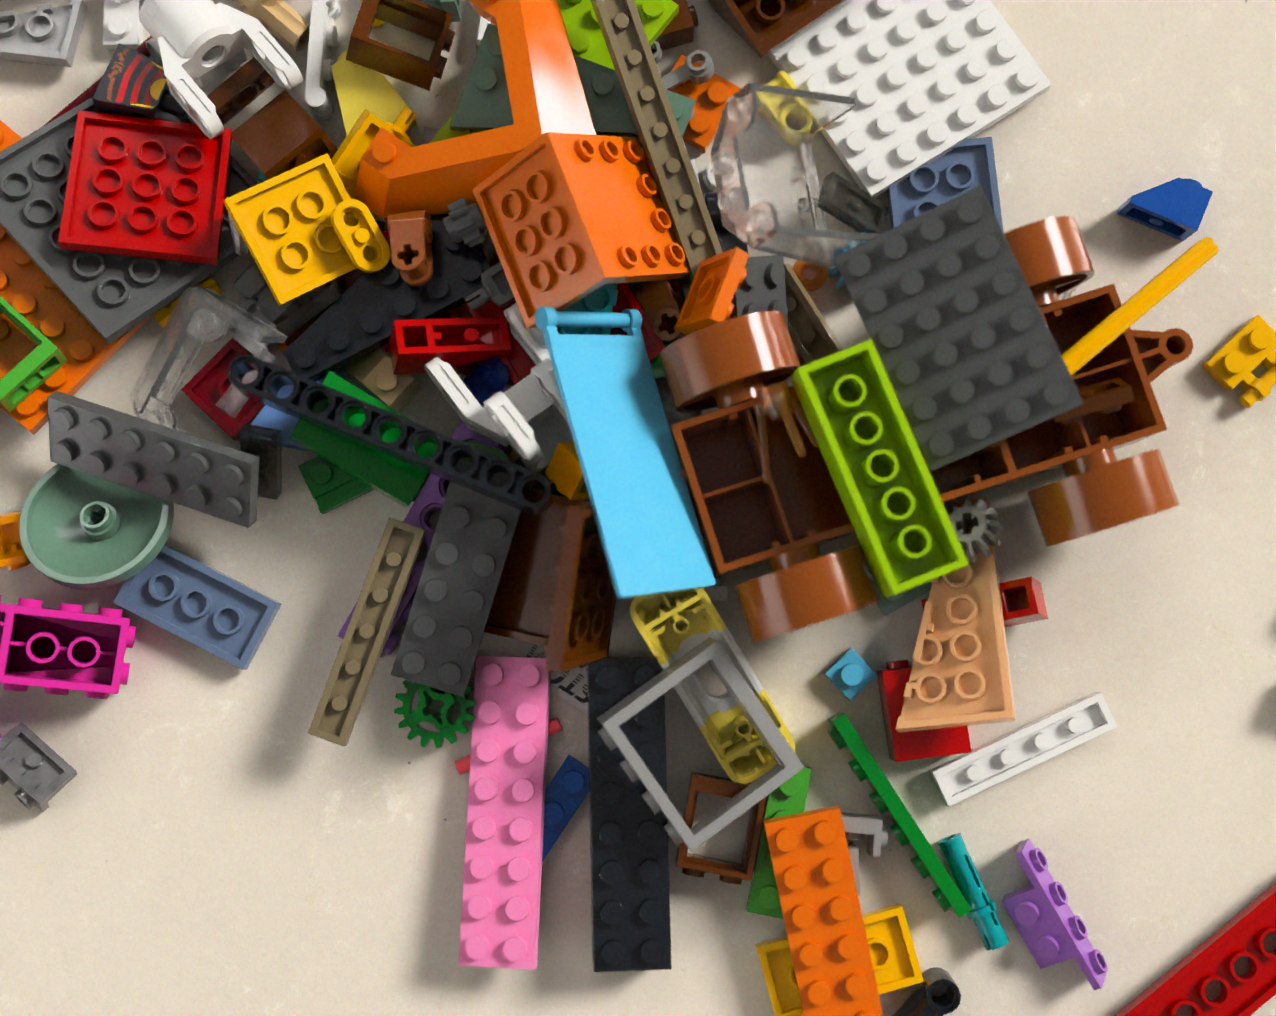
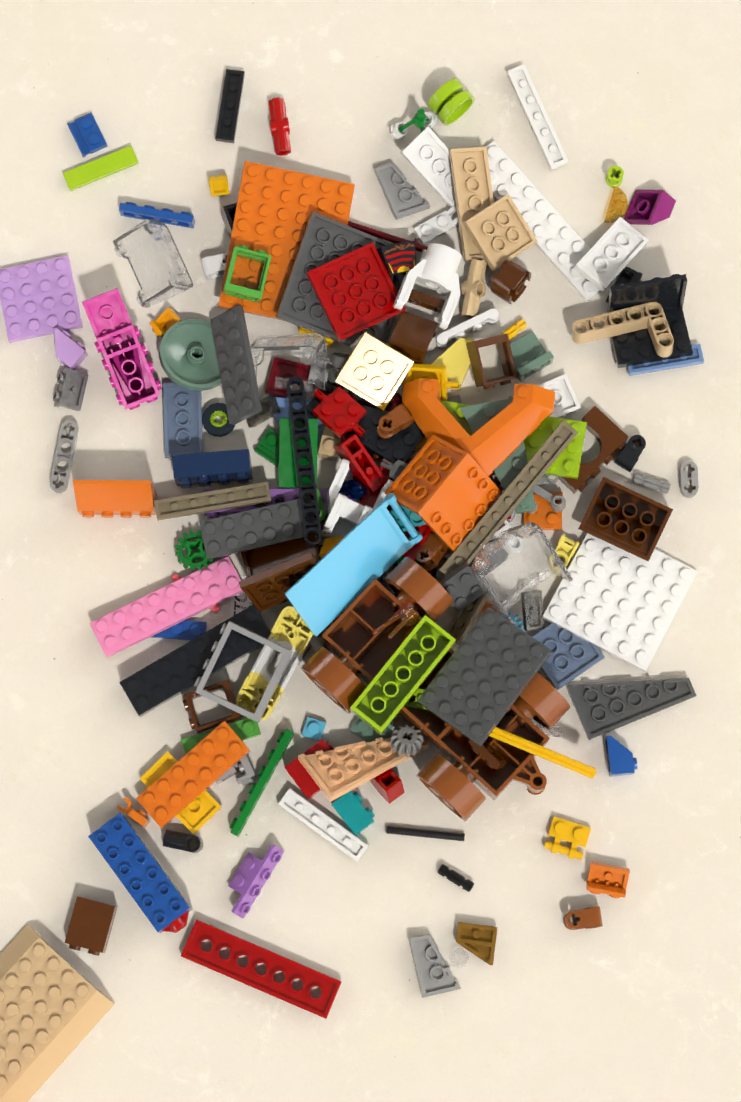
camera: 60 degrees right, 5 degrees down
yellow plate [331,199,390,273] -> none
dark grey gear [443,197,487,248] -> none
orange plate [675,247,750,335] -> none
teal pin [938,833,1009,951] -> none
none -> light grey beam [50,420,79,493]
none -> orange slope [73,480,156,518]
none -> dark blue brick [172,449,253,488]
none -> black bush [202,403,236,437]
none -> red plate [312,386,367,438]
none -> teal brick [332,791,375,836]
none -> black bar [386,826,465,841]
none -> black axle [437,864,474,892]
none -> dark grey wing [566,678,697,740]

